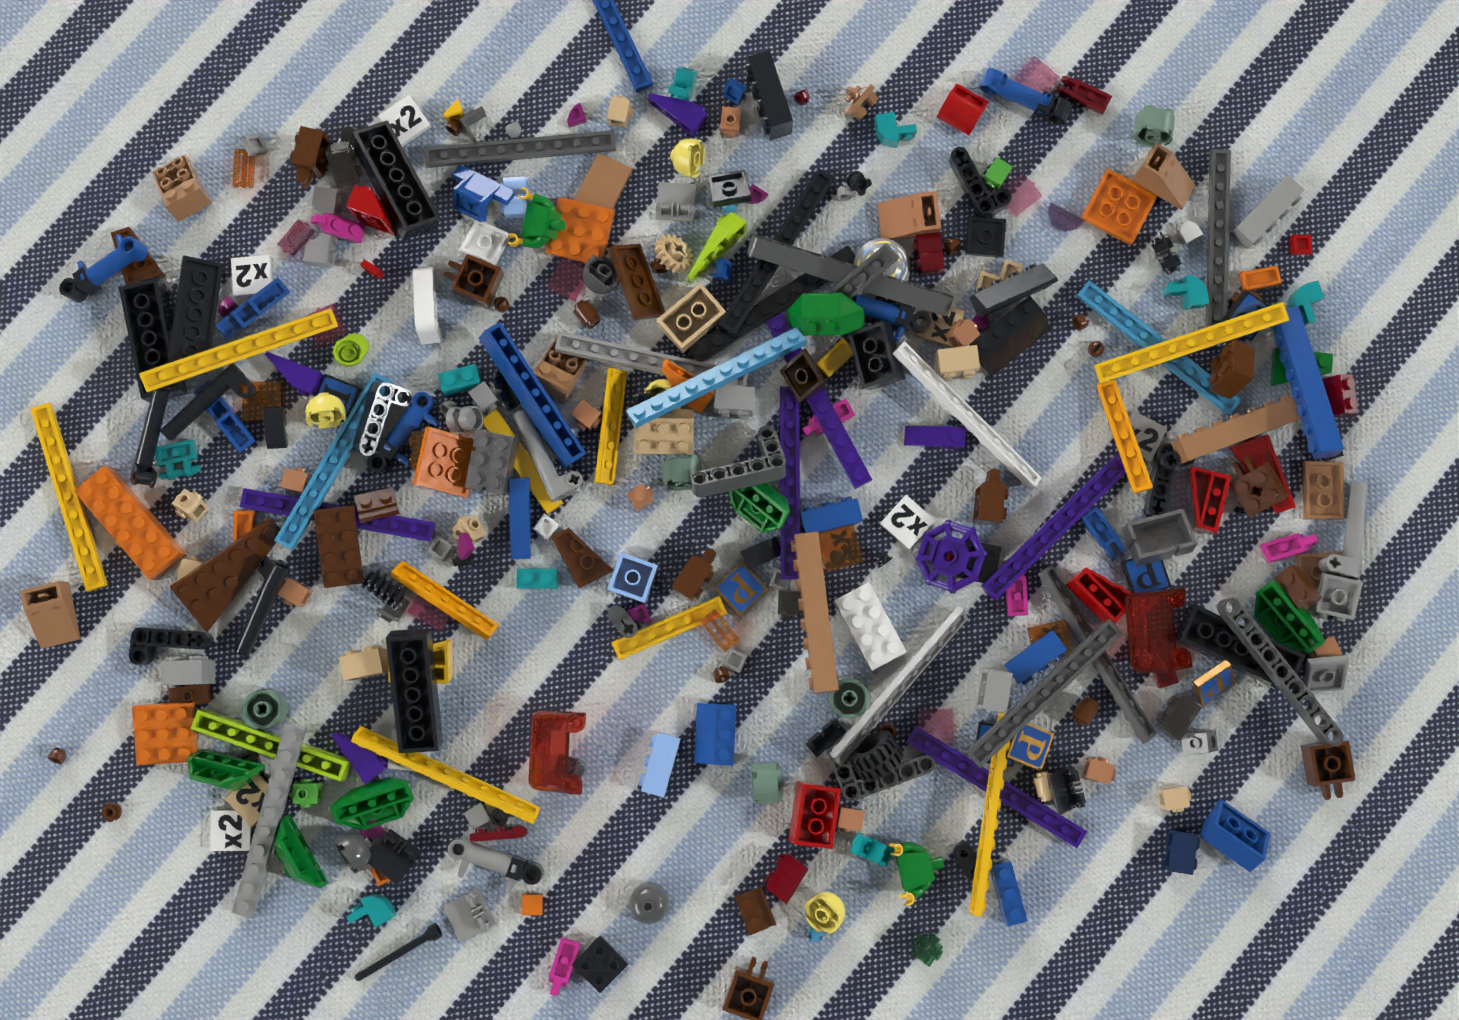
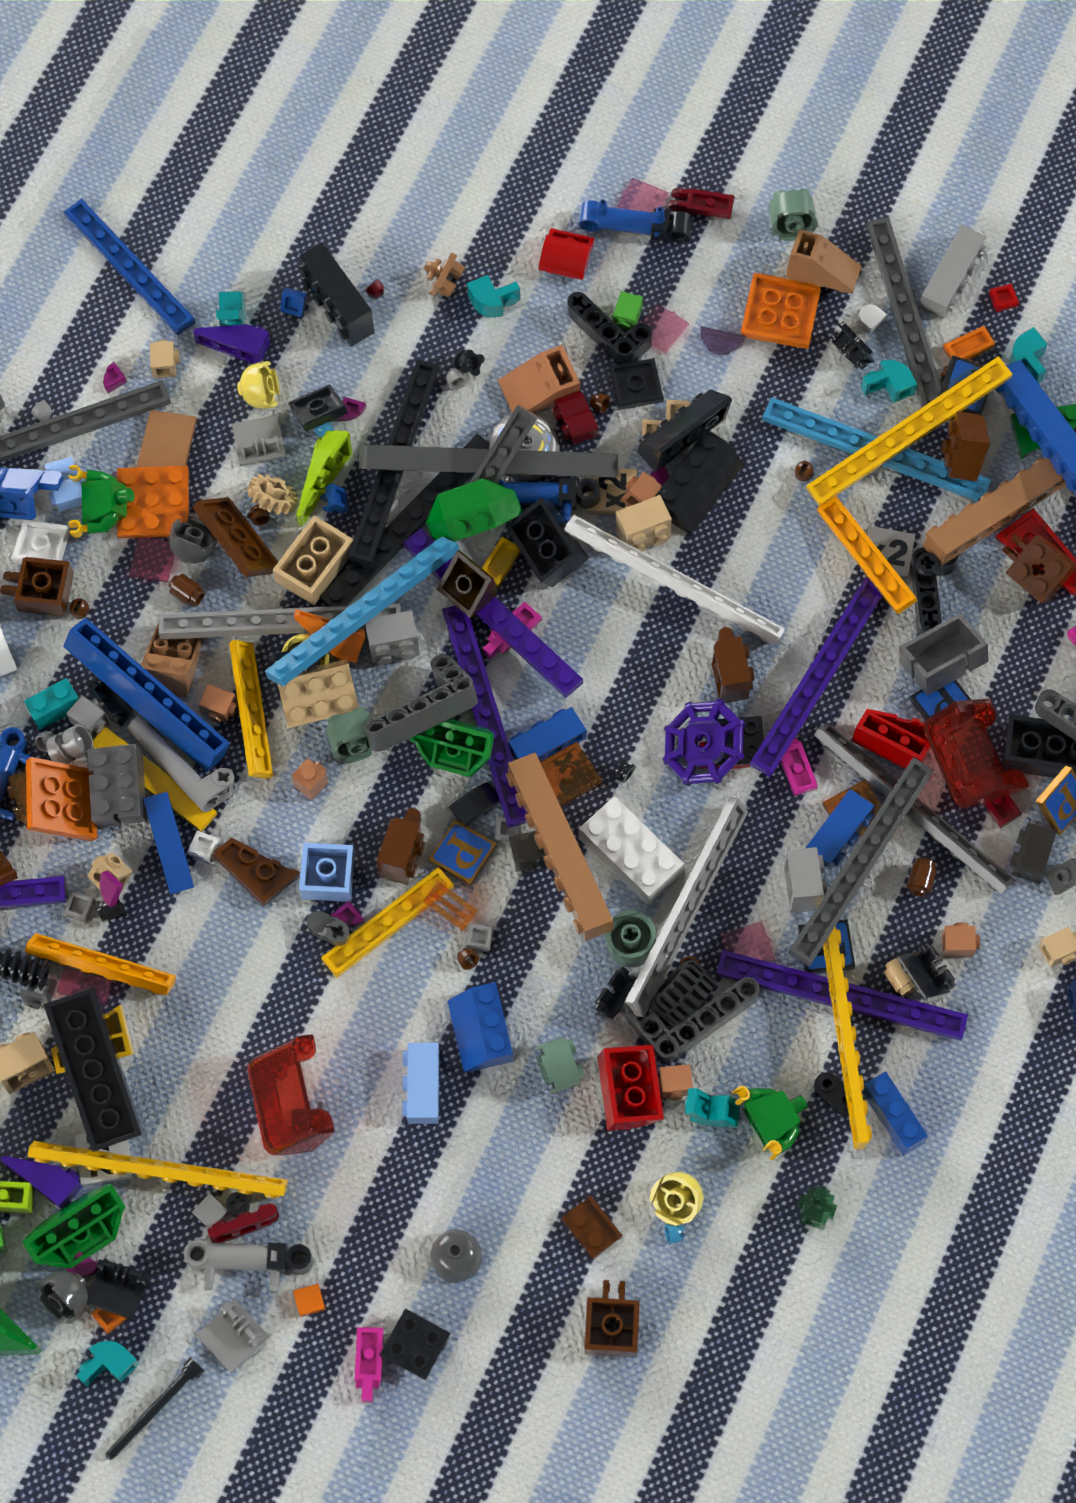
camera: 15 degrees left, 15 degrees down
teal piece [516,569,559,590] -> none
nougat brick [720,106,741,138] -> none
dark red slope [764,851,808,904] -> none
white tile [880,495,935,550] -> none
dark purple slope [904,426,966,450] -> none
tile [1005,723,1054,771] -> none
reddish brown hinge [1072,314,1089,331] -> none
blue hinge [1079,506,1126,561] -> none
red wedge [1189,466,1231,535] -> none

